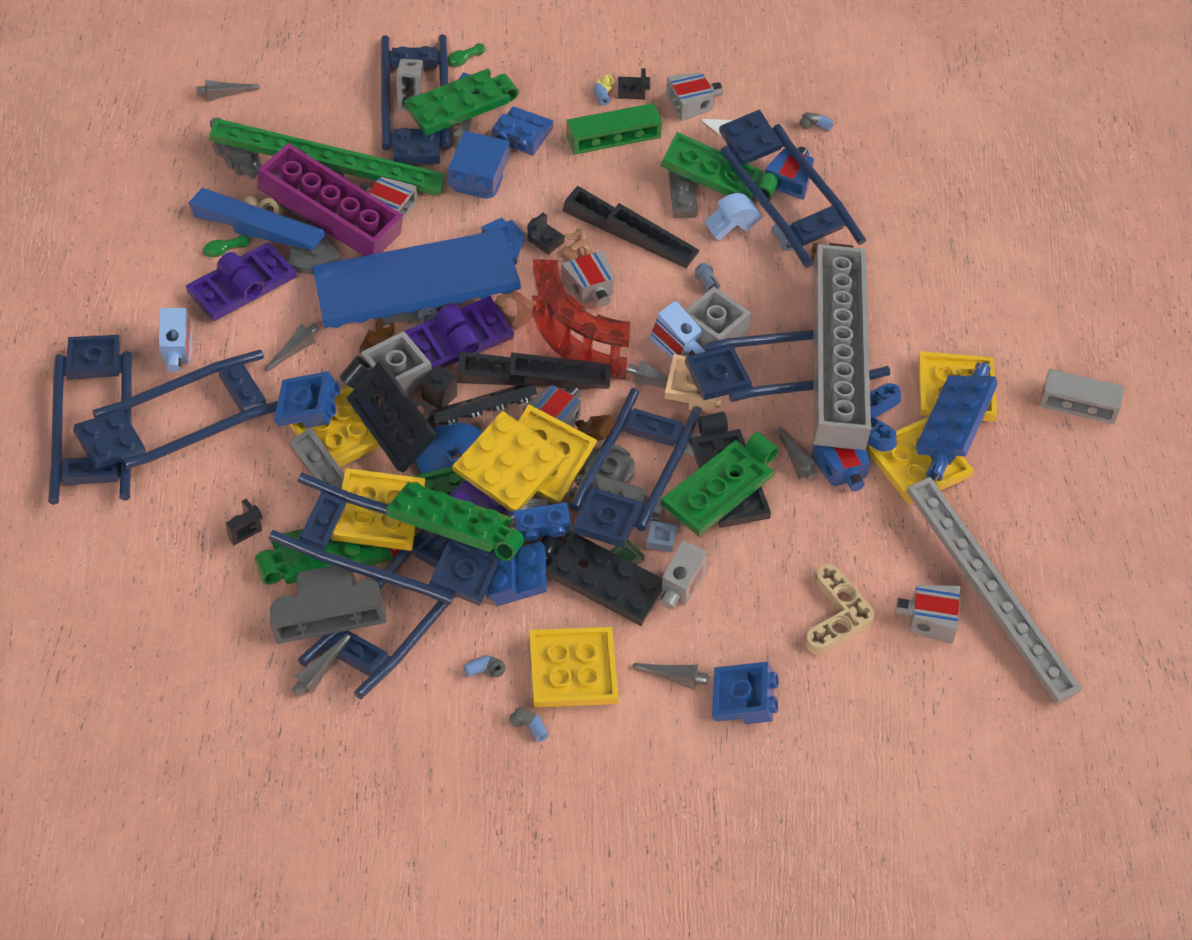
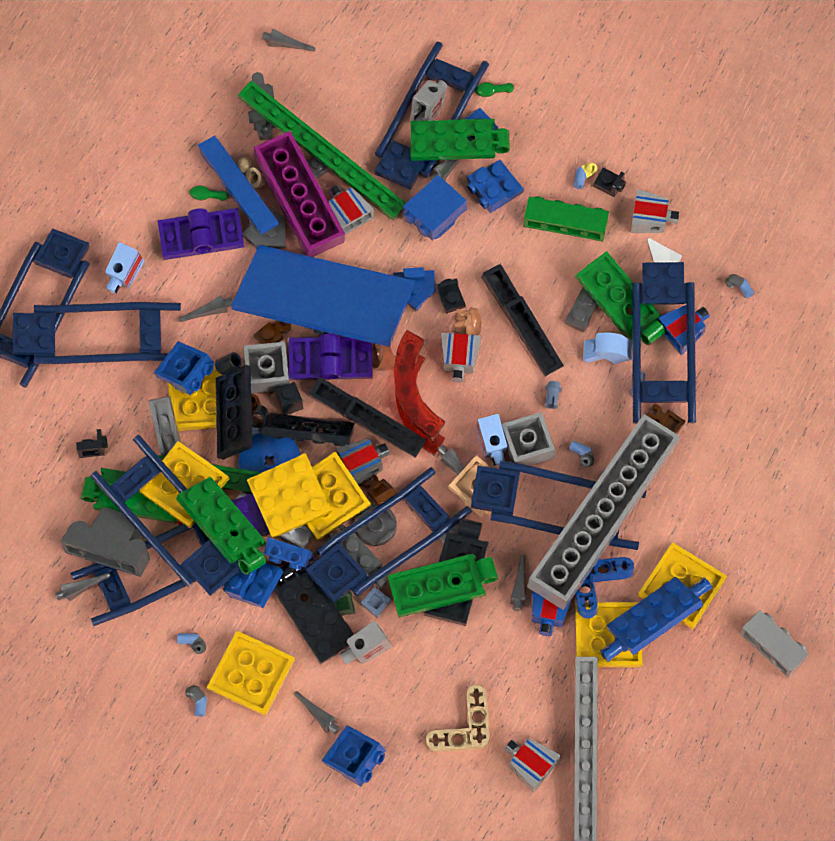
camera: 35 degrees right, 15 degrees up
none -> arm [569,440,594,467]

